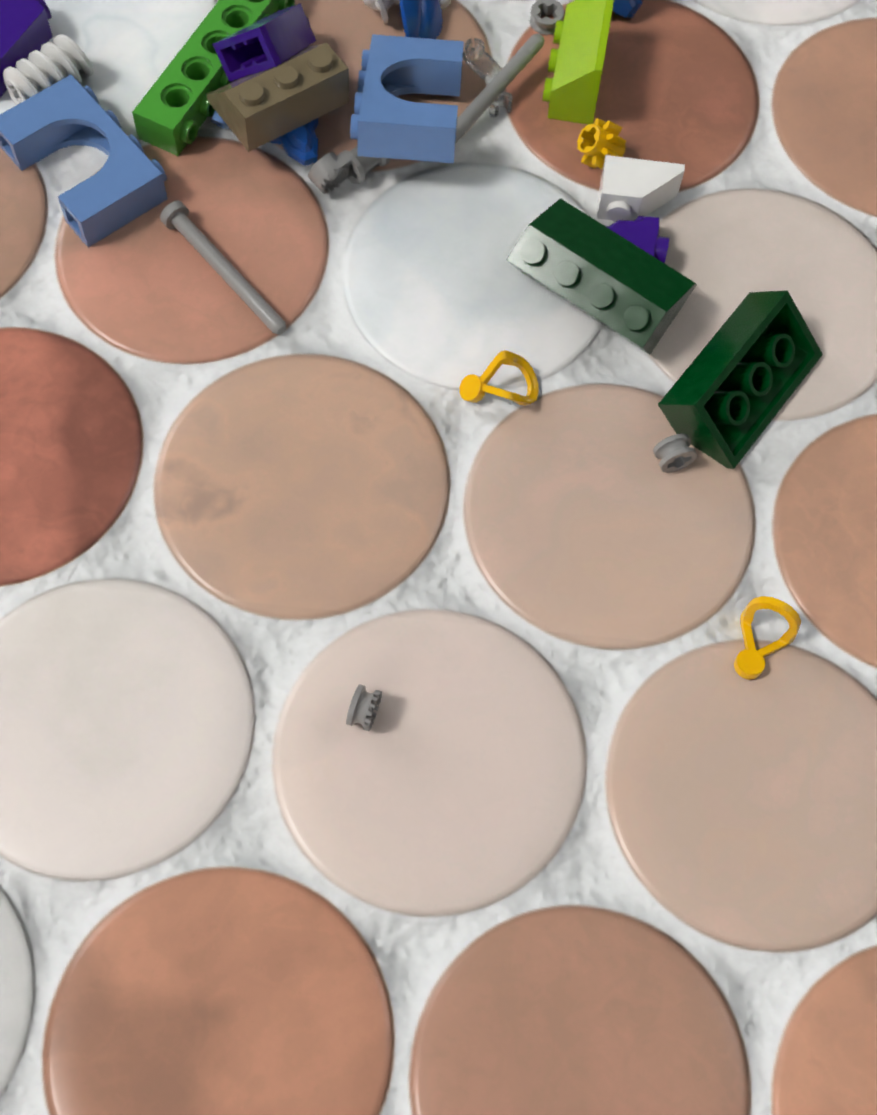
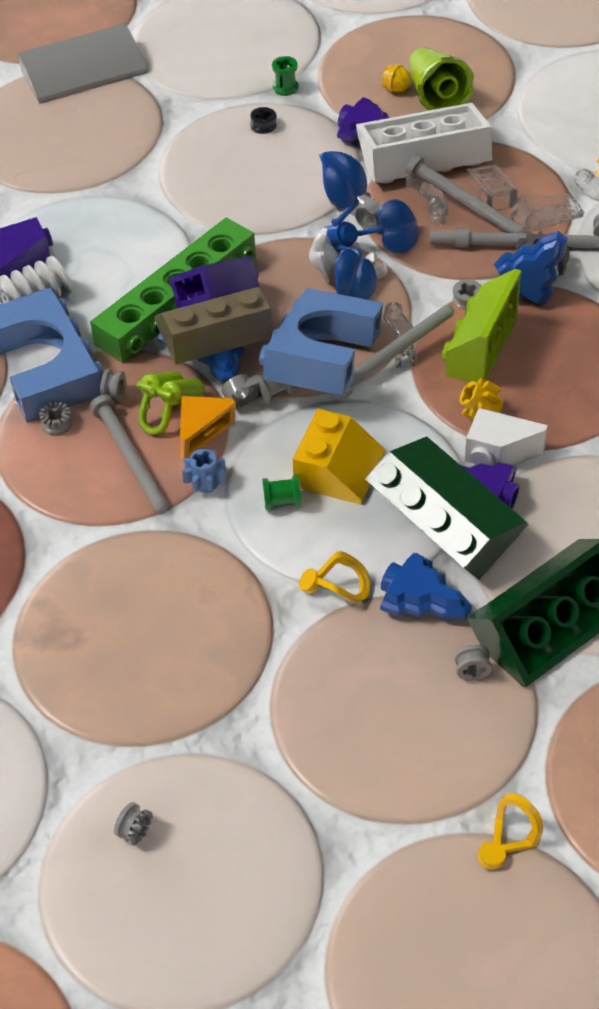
camera: 20 degrees right, 15 degrees down
none -> light grey bush [39,402,72,436]
none -> light grey bush [100,369,126,402]
none -> lime piece [136,371,205,435]
none -> light orange slope [179,396,236,460]
none -> medium blue gear [182,449,226,493]
none -> green bush [262,475,302,510]
none -> yellow slope [292,408,385,505]
none -> blue rock [380,553,472,620]

